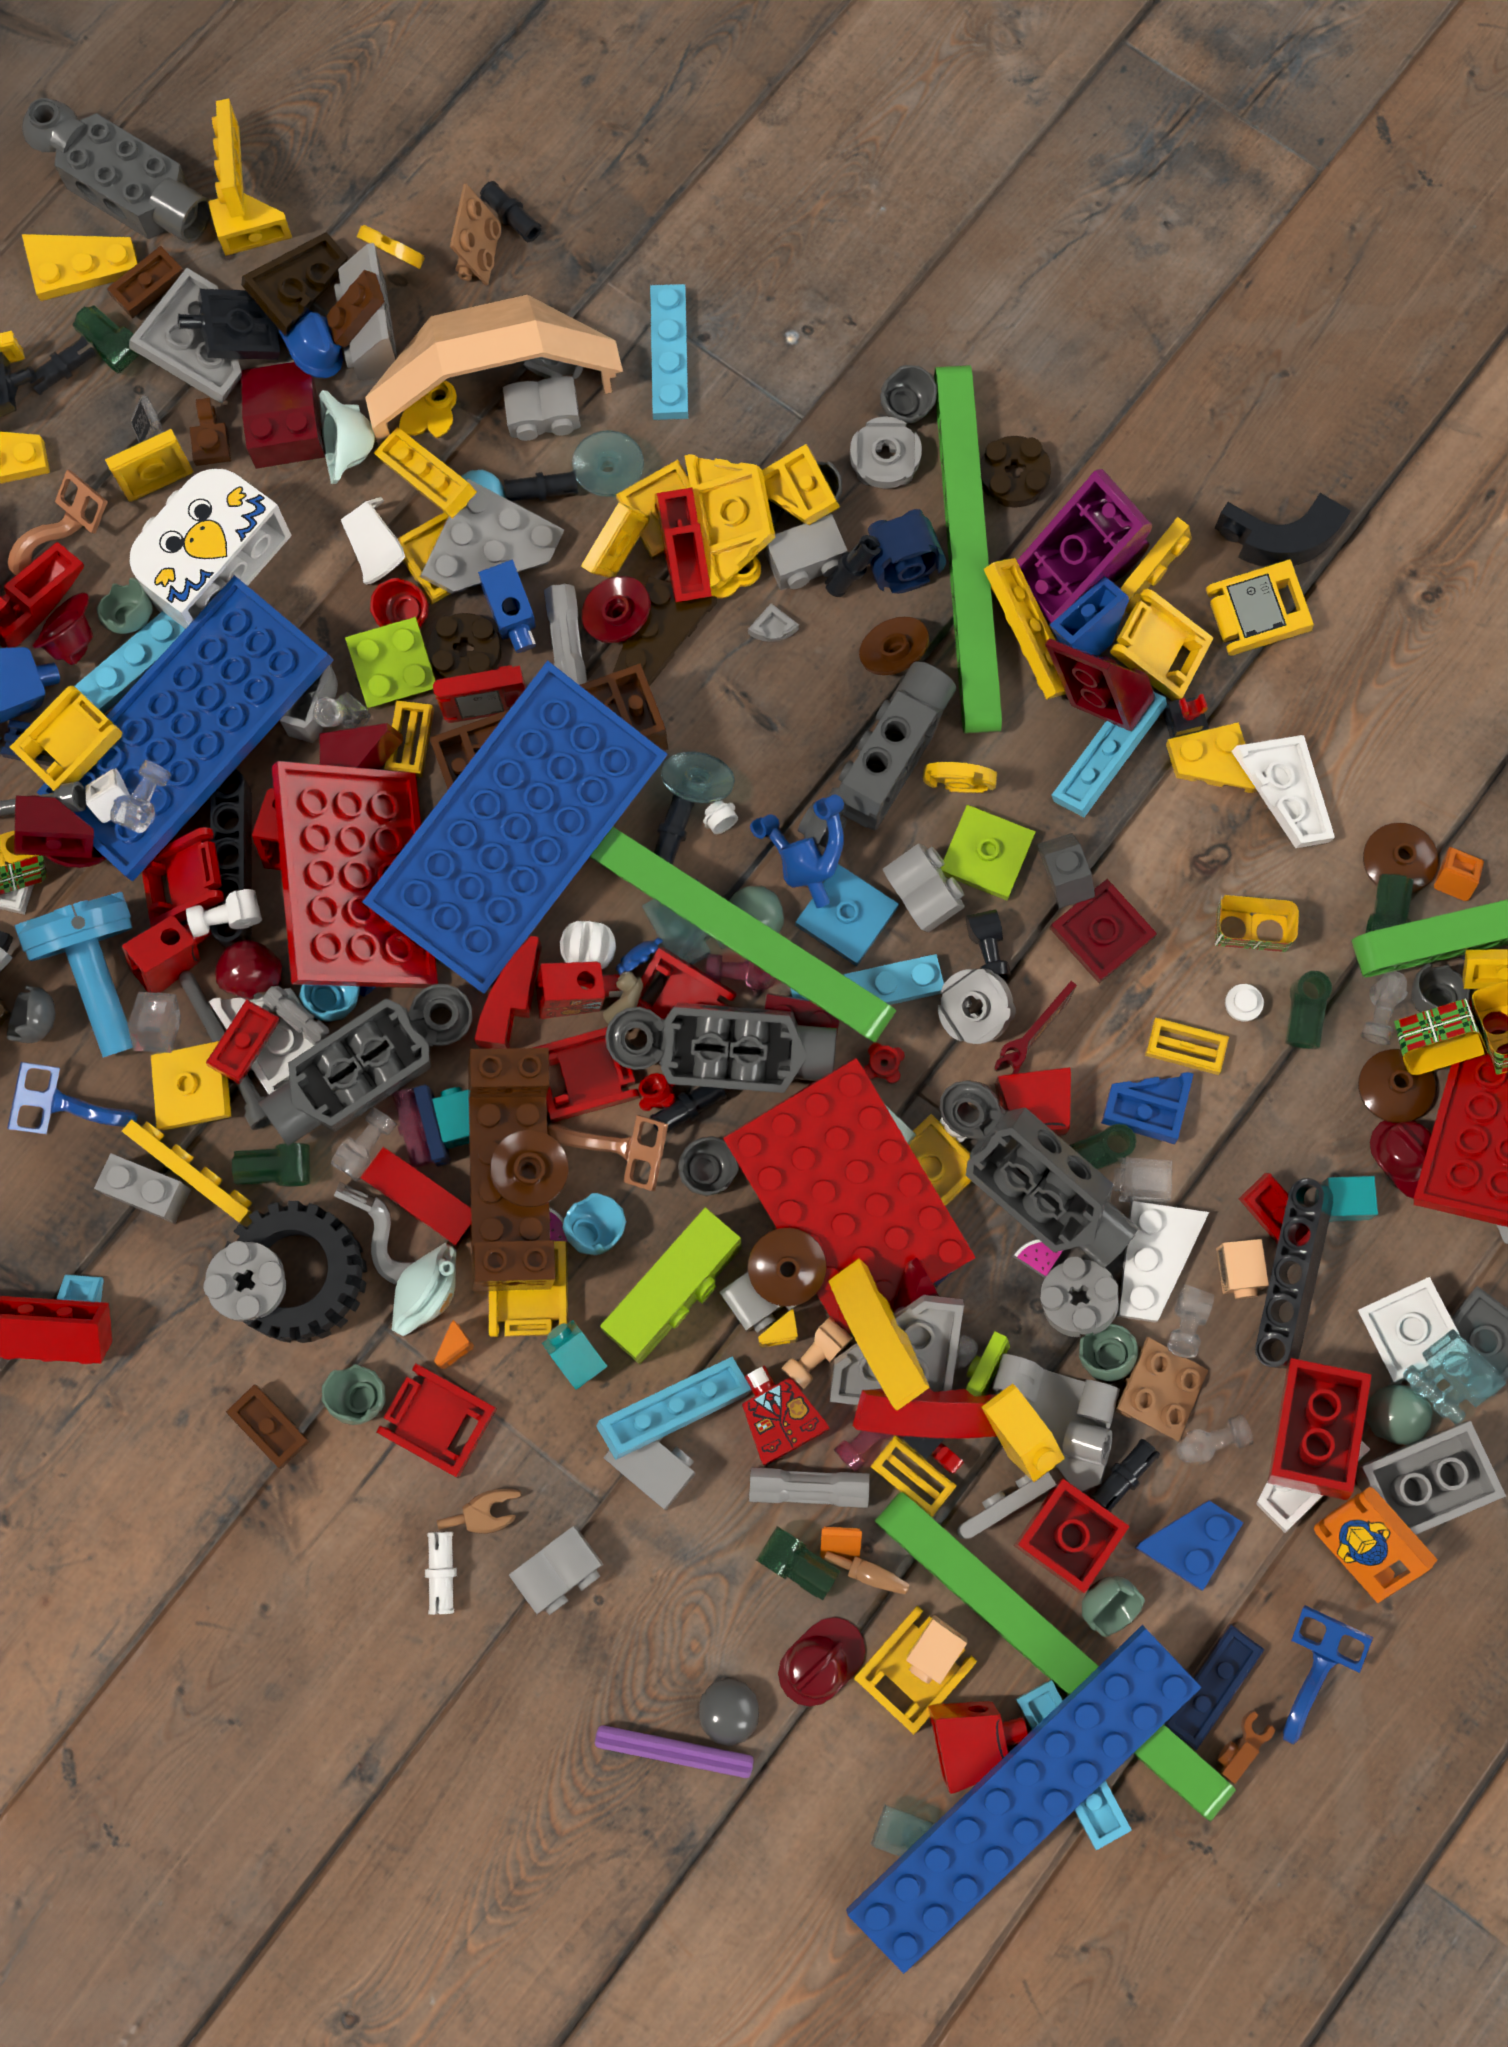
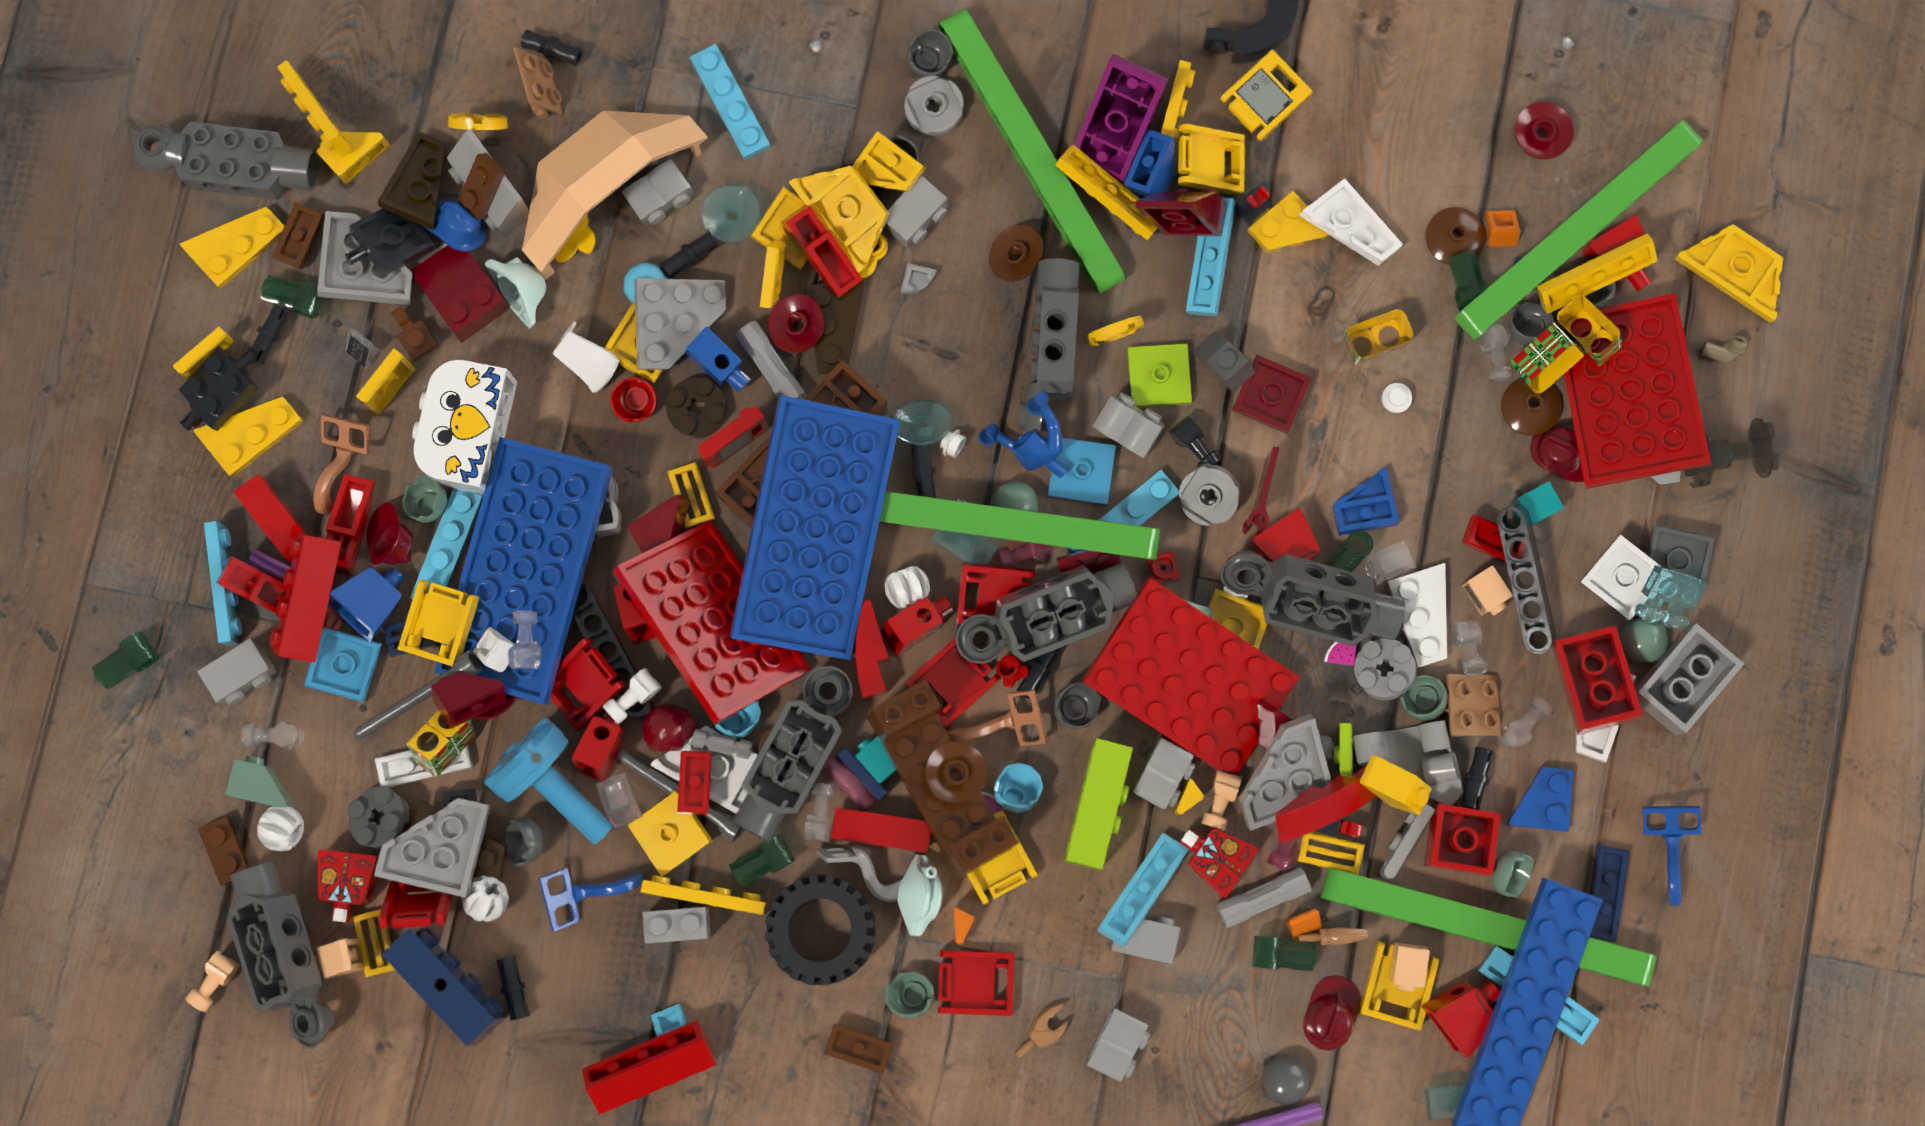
camera: 30 degrees left, 5 degrees up
light grey plate [203,1241,286,1322] -> none
clear leg [313,692,371,730] -> none
lime plate [345,617,436,708] -> none
yellow plate [373,427,477,519] -> none
white pin [425,1531,457,1615] -> none
teal brick [542,1320,607,1390] -> none
dark tan arm [603,971,643,1024] -> none
blue piece [616,938,663,974] -> none
reddish brown dish [748,1228,826,1306] -> none
black pin [825,535,881,597] -> none
yellow slope [828,1259,930,1411] -> none
dark blue brick [868,509,946,594] -> none
dark brown plate [980,436,1051,508] -> none
yellow tile [1145,1017,1229,1075] -> none
dark orange plate [1216,1711,1275,1784] -> none
clear green piece [1285,971,1332,1049] -> none
orange container [1314,1487,1438,1603] -> none

